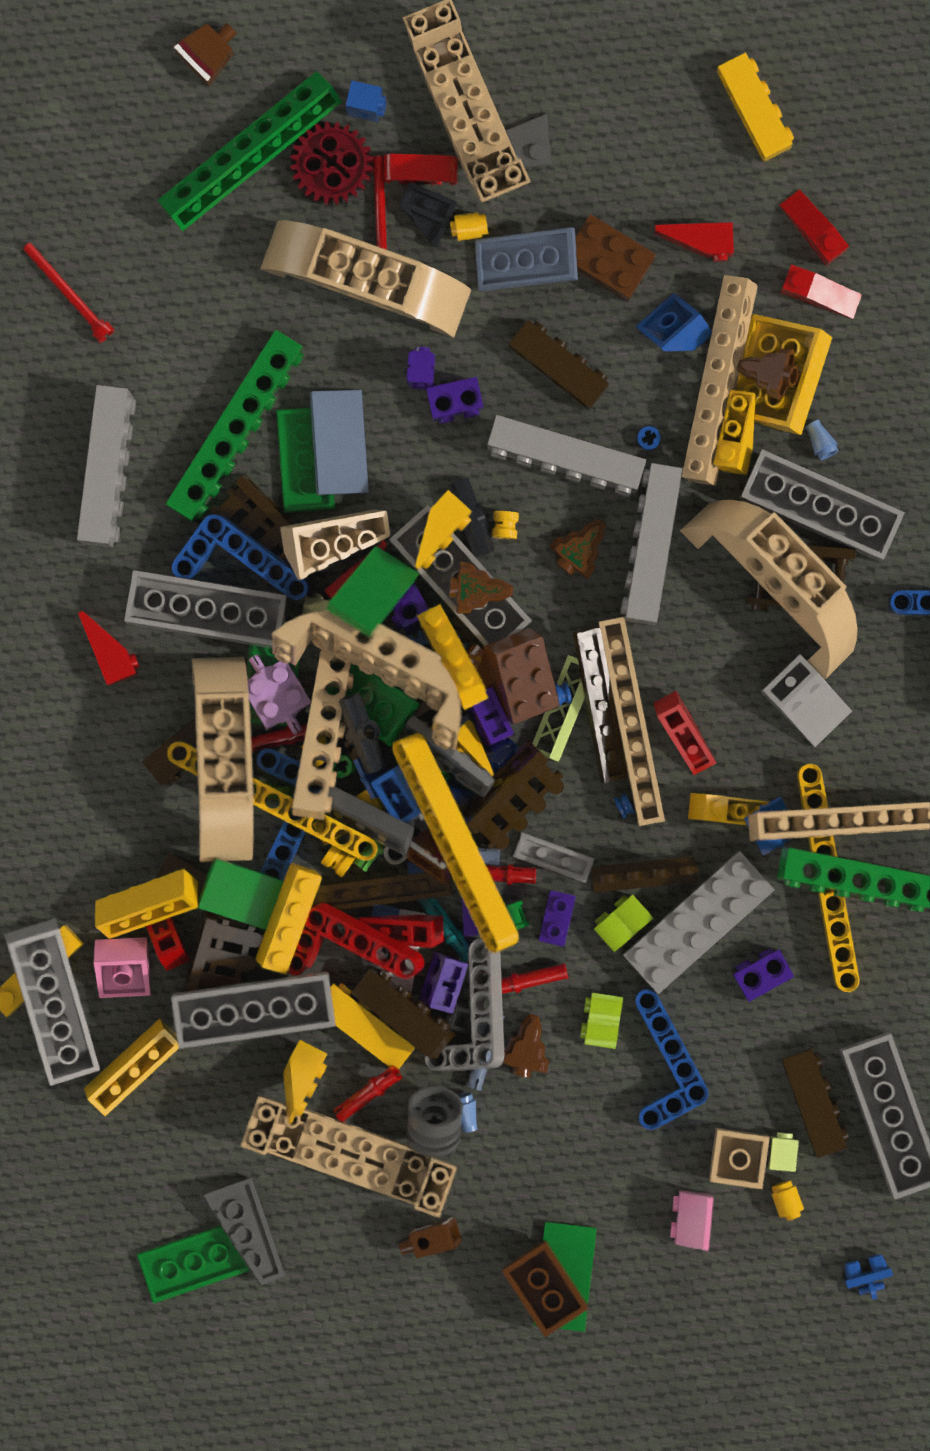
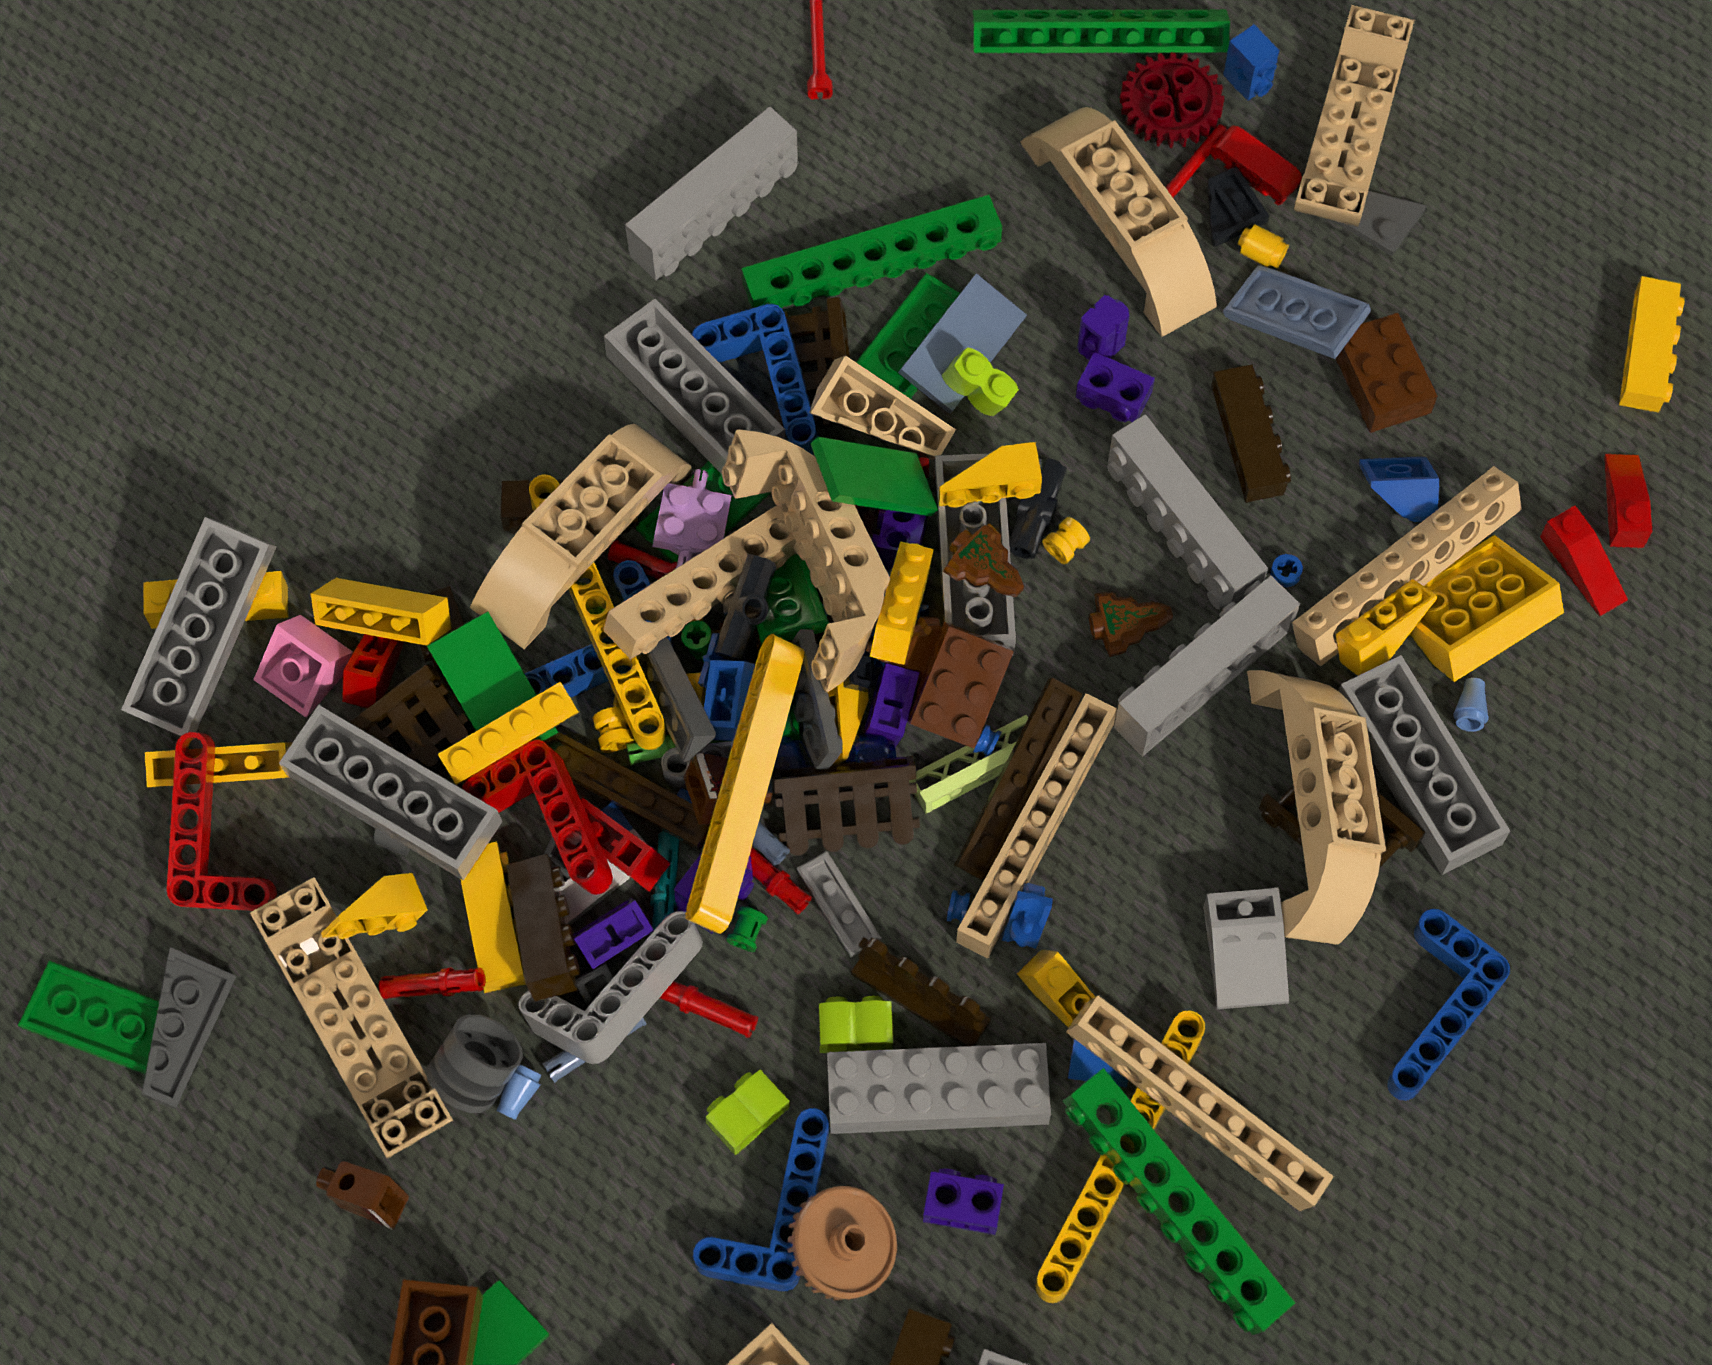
camera: 35 degrees right, 20 degrees down
red slope [78,611,140,686] -> none
reddish brown rock [502,1014,549,1078] -> none
dark purple brick [538,890,576,947] -> none
red slope [654,222,734,262] -> none
red slope [654,691,716,775] -> none
reddish brown rock [737,348,799,400] -> none
none -> red beam [167,732,277,911]
none -> medium nougat wheel [787,1186,897,1300]
none -> lime brick [942,347,1019,416]
none -> blue hips [1002,883,1053,948]

